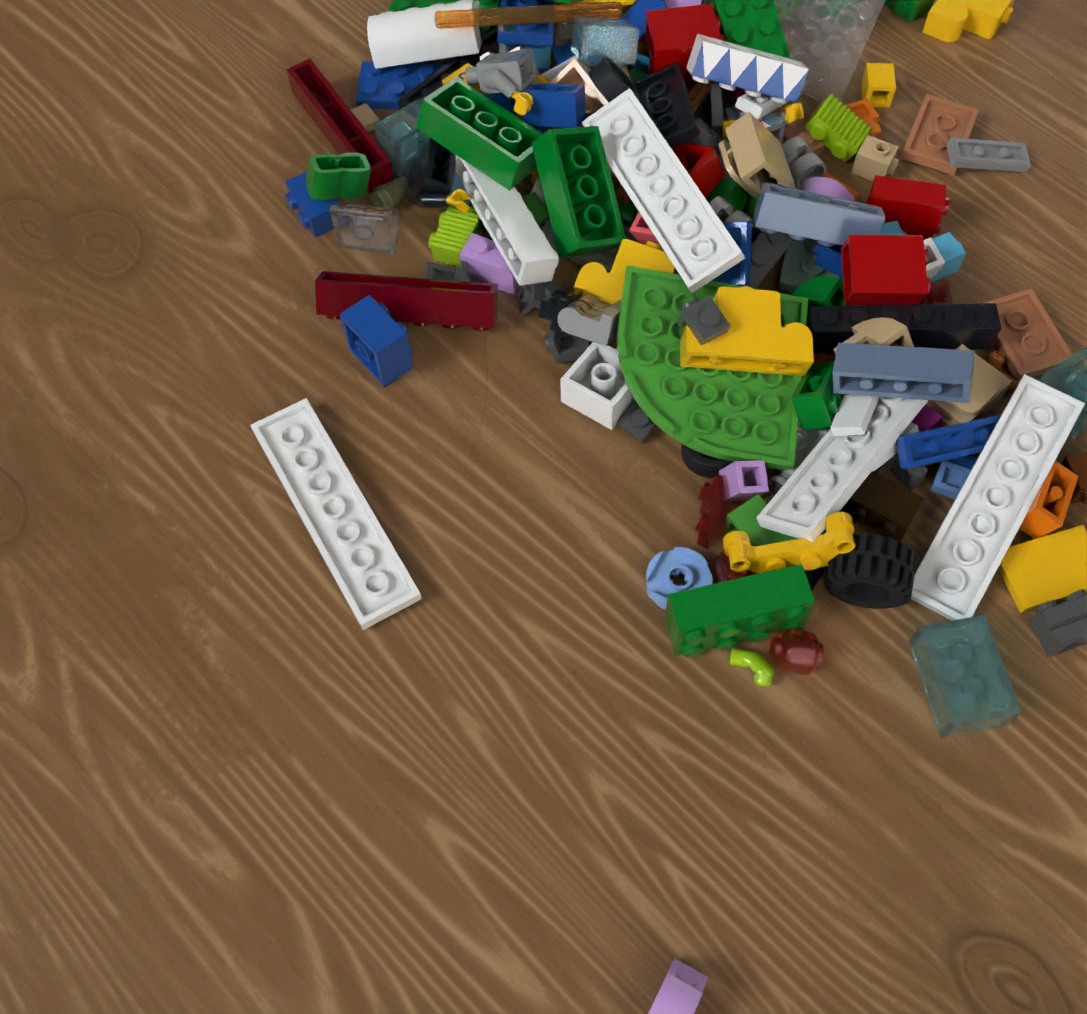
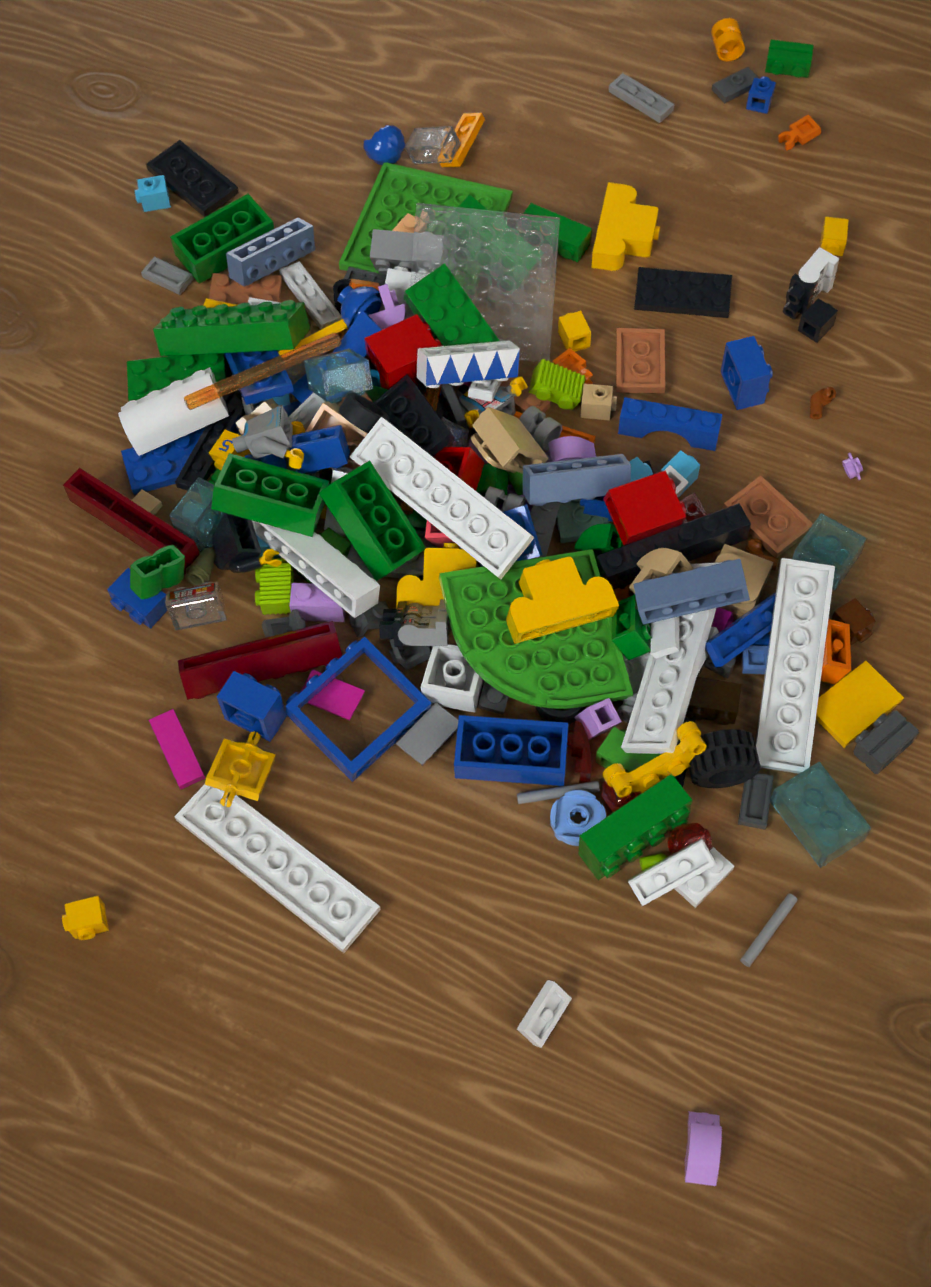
camera: 20 degrees left, 0 degrees up
dark grey bracket [677,295,730,345] -> none
red brick [866,175,950,240] -> none
light grey tile [946,137,1031,172] -> none
none -> yellow brick [62,896,109,940]
none -> dark pink tile [149,709,205,790]
none -> yellow plate [205,731,276,807]
none -> blue window [285,636,432,782]
none -> dark pink piece [300,670,365,720]
none -> light grey piece [396,703,458,766]
none -> blue brick [454,715,568,786]
none -> light grey bar [516,781,600,804]
none -> white plate [517,980,572,1048]
none -> blue arch [618,397,723,451]
none -> white tile [628,838,717,906]
none -> black plate [634,267,732,318]
none -> white plate [674,847,734,908]
none -> blue brick [721,336,773,410]
none -> dark grey tile [738,773,774,830]
none -> light grey bar [740,893,798,967]

